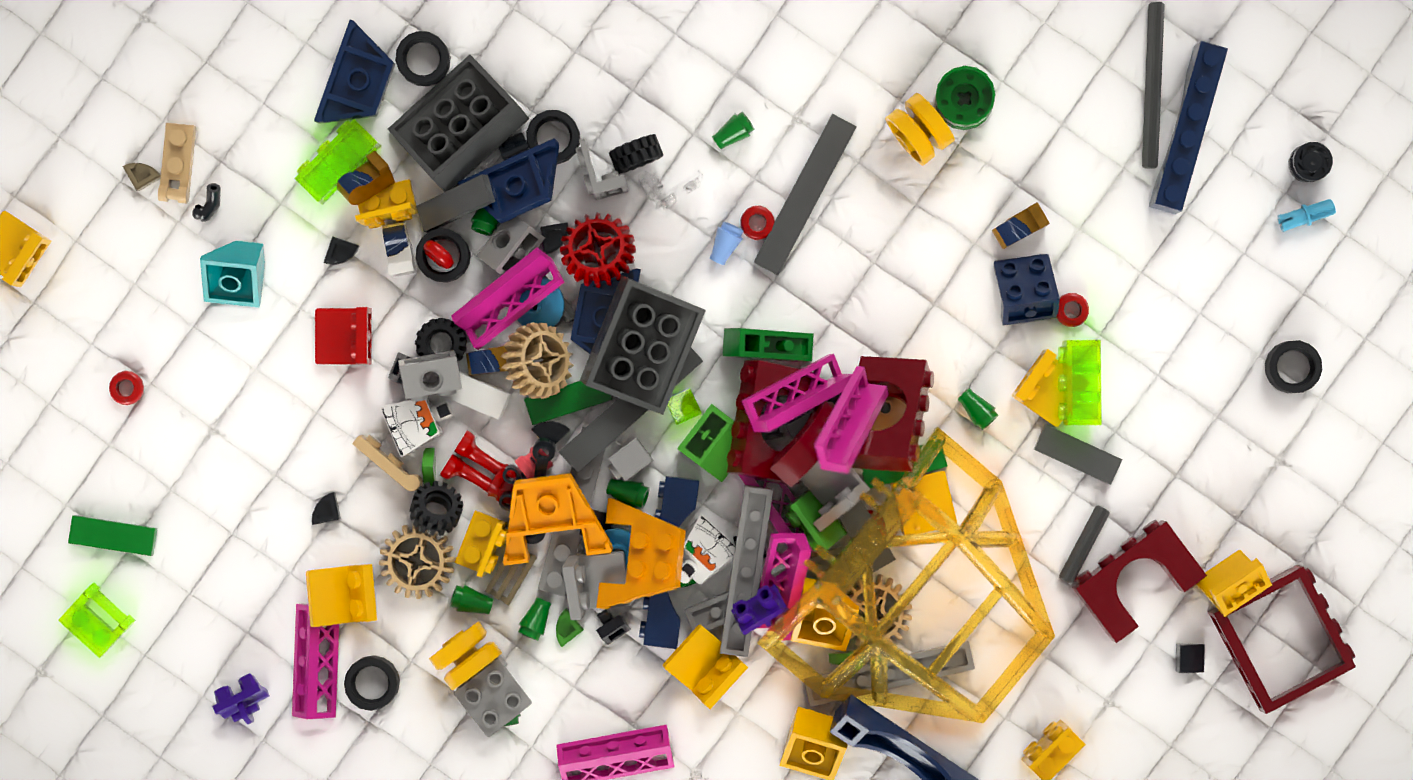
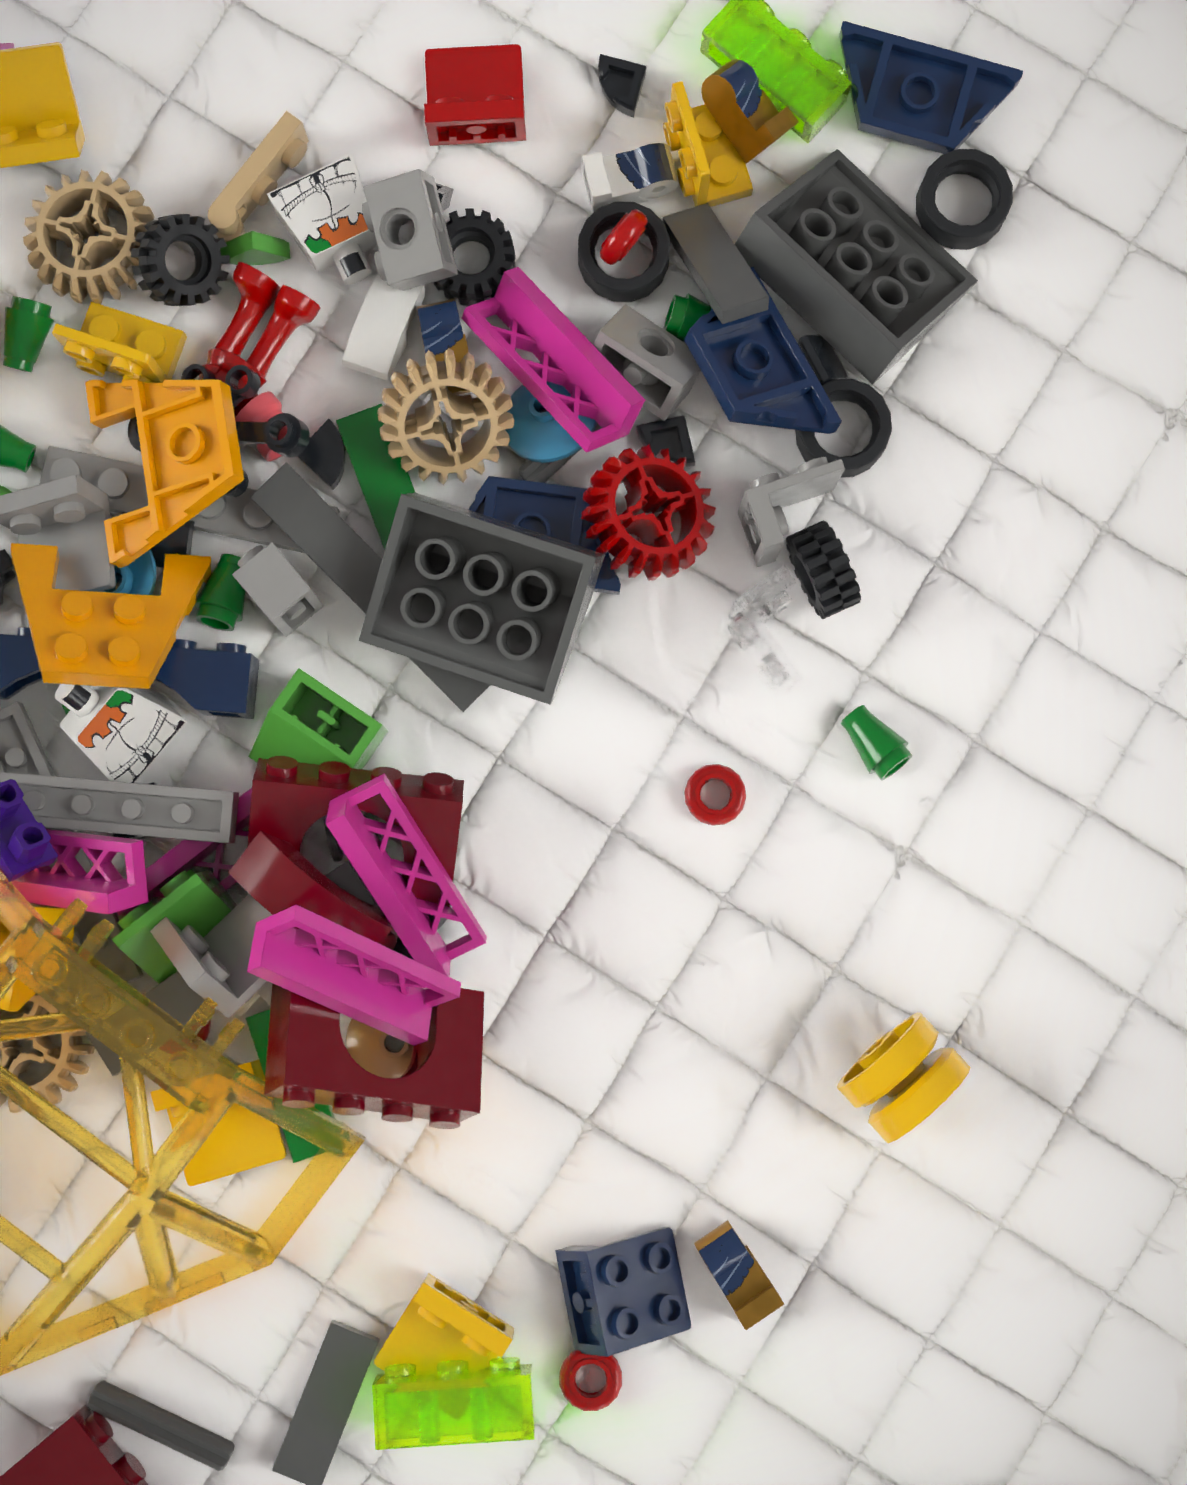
camera: 90 degrees right, 5 degrees down
black tile [312,492,341,525] -> none
dark tan tile [484,552,537,606] -> none
clear neon green slope [667,389,702,425] -> none
light blue cone [710,221,744,265] -> none
green slope [723,328,814,361] -> none
dark grey tile [753,113,857,275] -> none
green wheel [935,66,996,131] -> none
green cone [958,388,999,430] -> none

